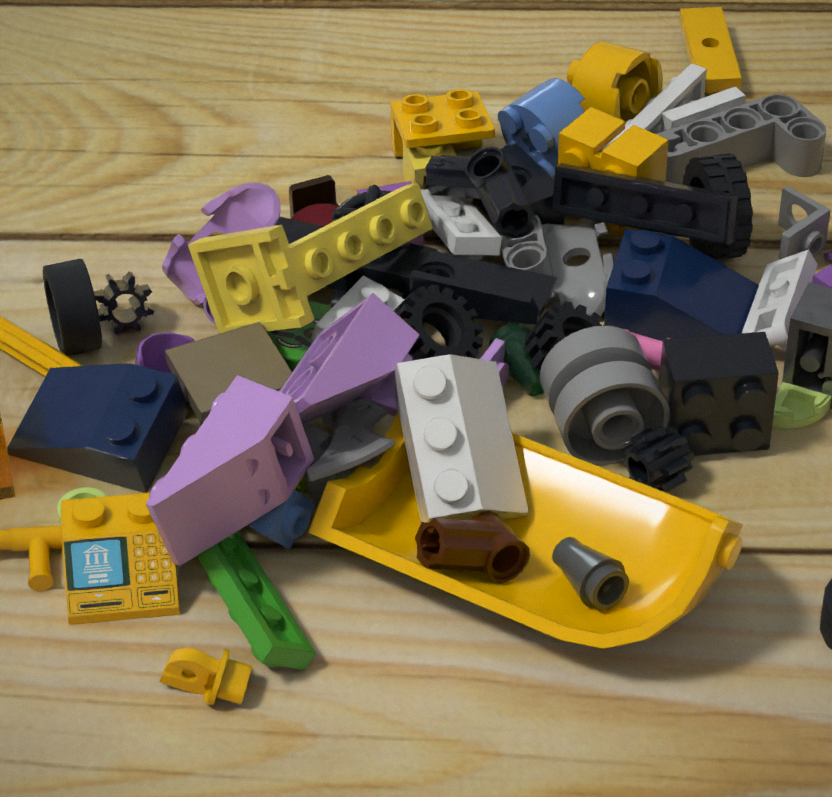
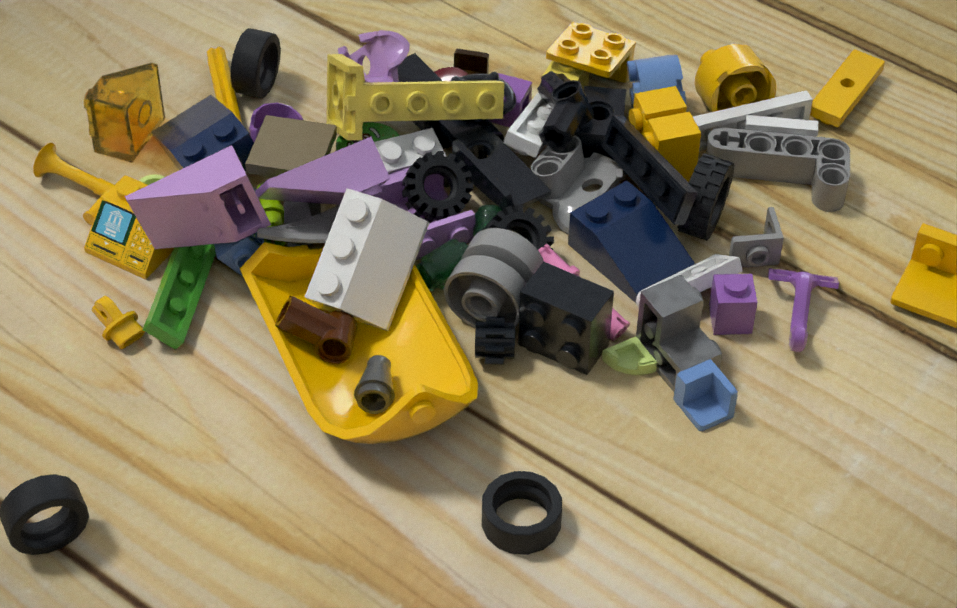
camera: 35 degrees right, 5 degrees up
black gear [94,271,154,334] -> none
none -> clear green brick [416,238,468,291]

